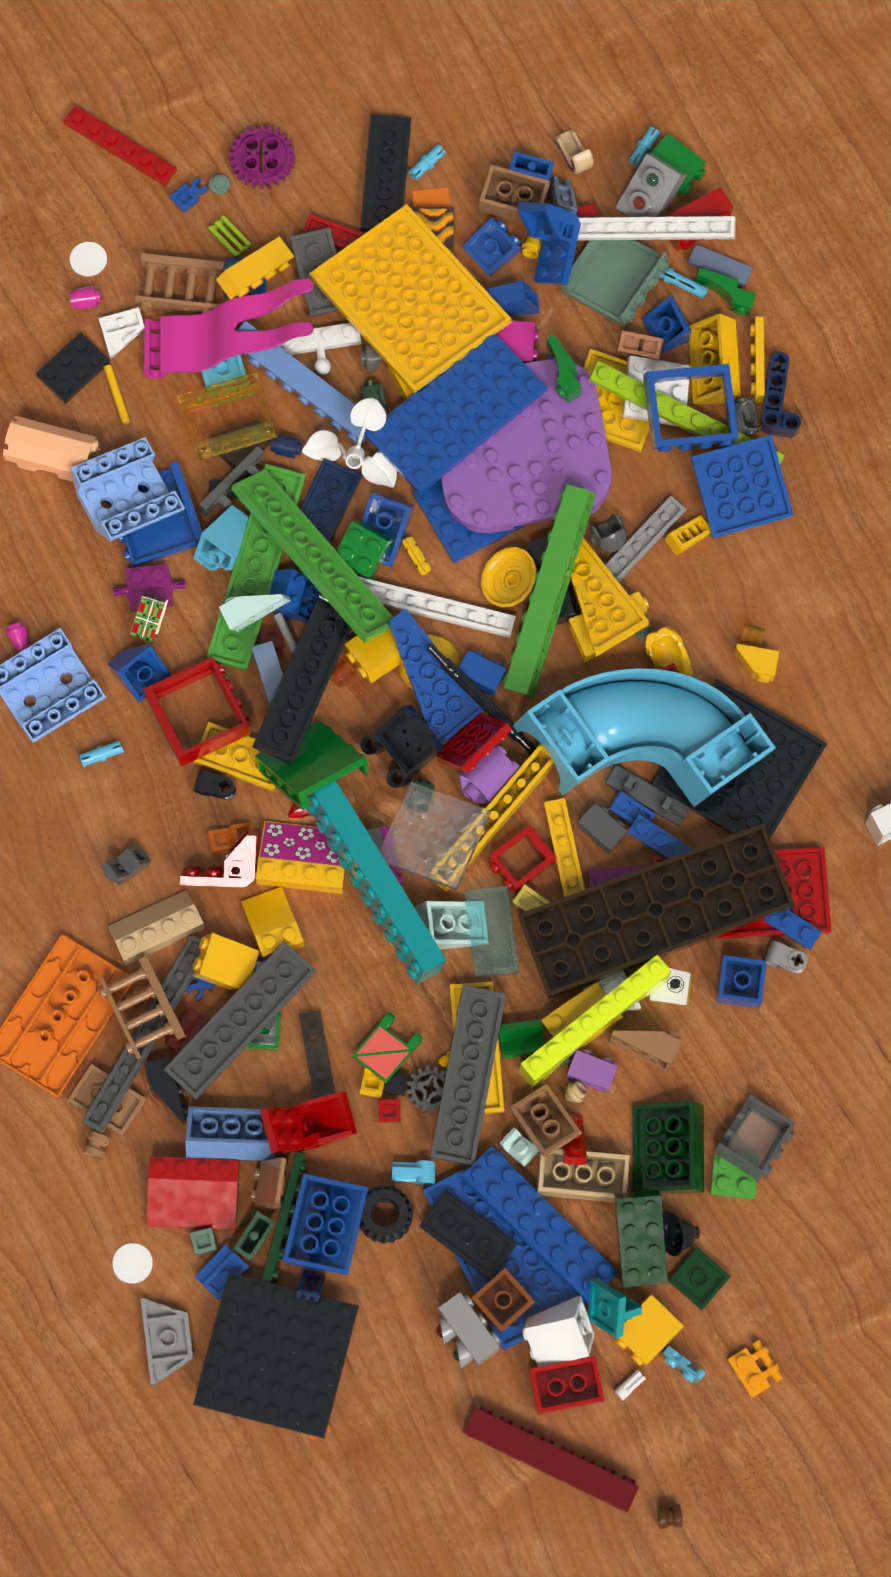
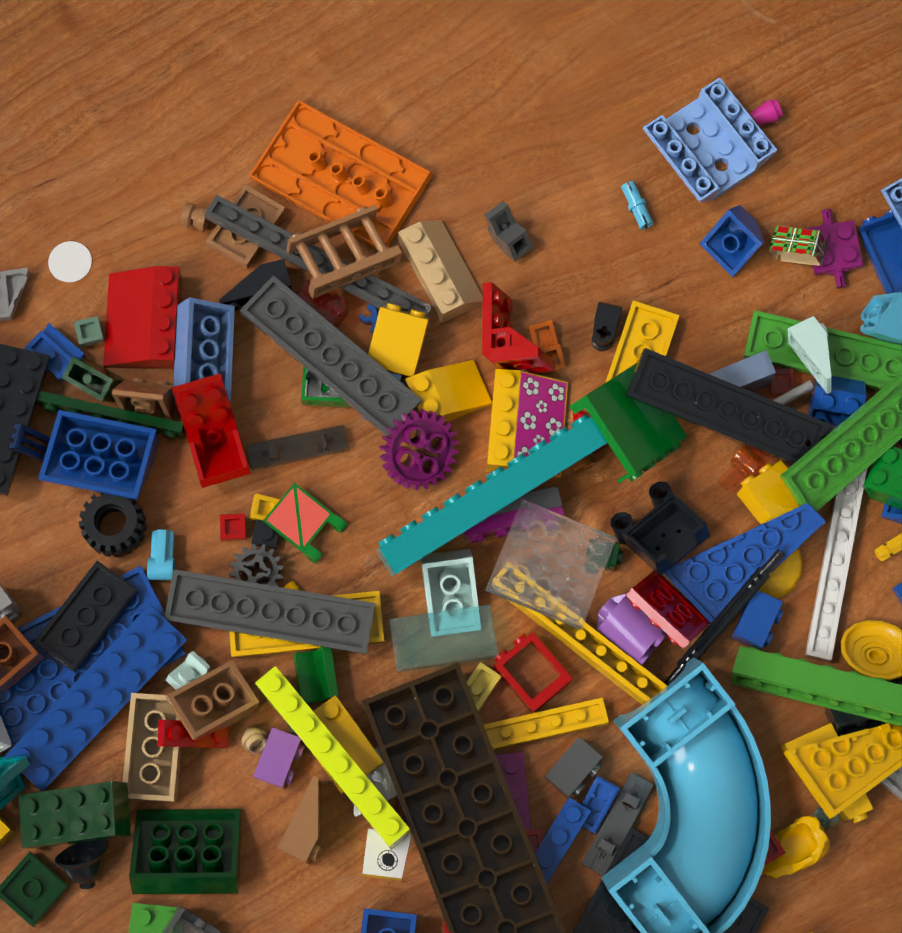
camera: 90 degrees right, 0 degrees up
red window [143,657,252,767] -> none
none -> magenta gear [379,409,459,490]

